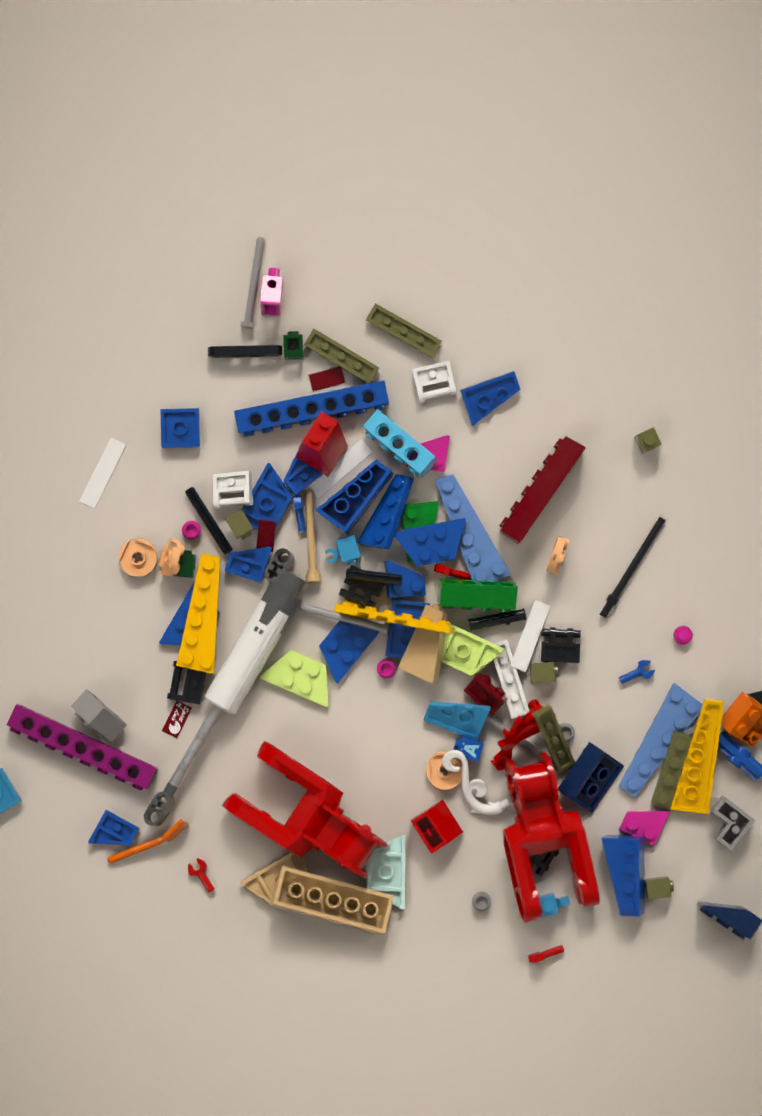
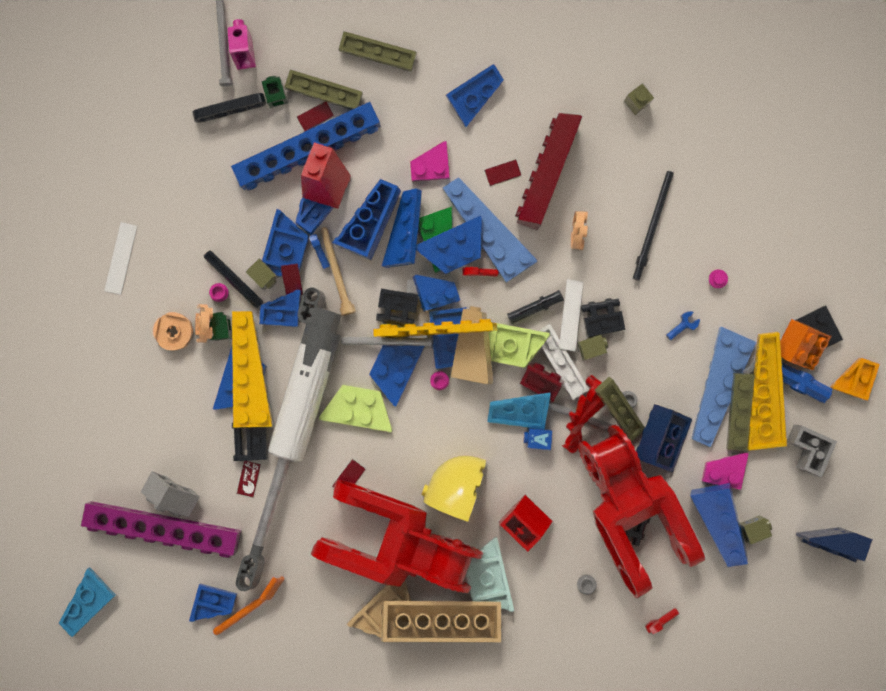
camera: 10 degrees left, 0 degrees up
blue plate [160,408,200,448] -> none
red bar [188,858,215,893] -> none
white plate [213,471,253,509] -> none
white sticker [308,439,372,498] -> none
dark azure brick [325,535,361,565] -> none
black axle [346,568,403,585] -> none
medium azure brick [363,409,438,477] -> none
white plate [412,361,457,403] -> none
light nougat plate [426,751,462,790] -> none
green brick [437,578,518,612] -> none
white plant [442,750,511,815] -> none
dark azure brick [538,892,570,917] -> none
none -> dark red sticker [332,459,366,487]
none -> light yellow brick [421,456,486,522]
none -> dark red sticker [484,159,521,186]

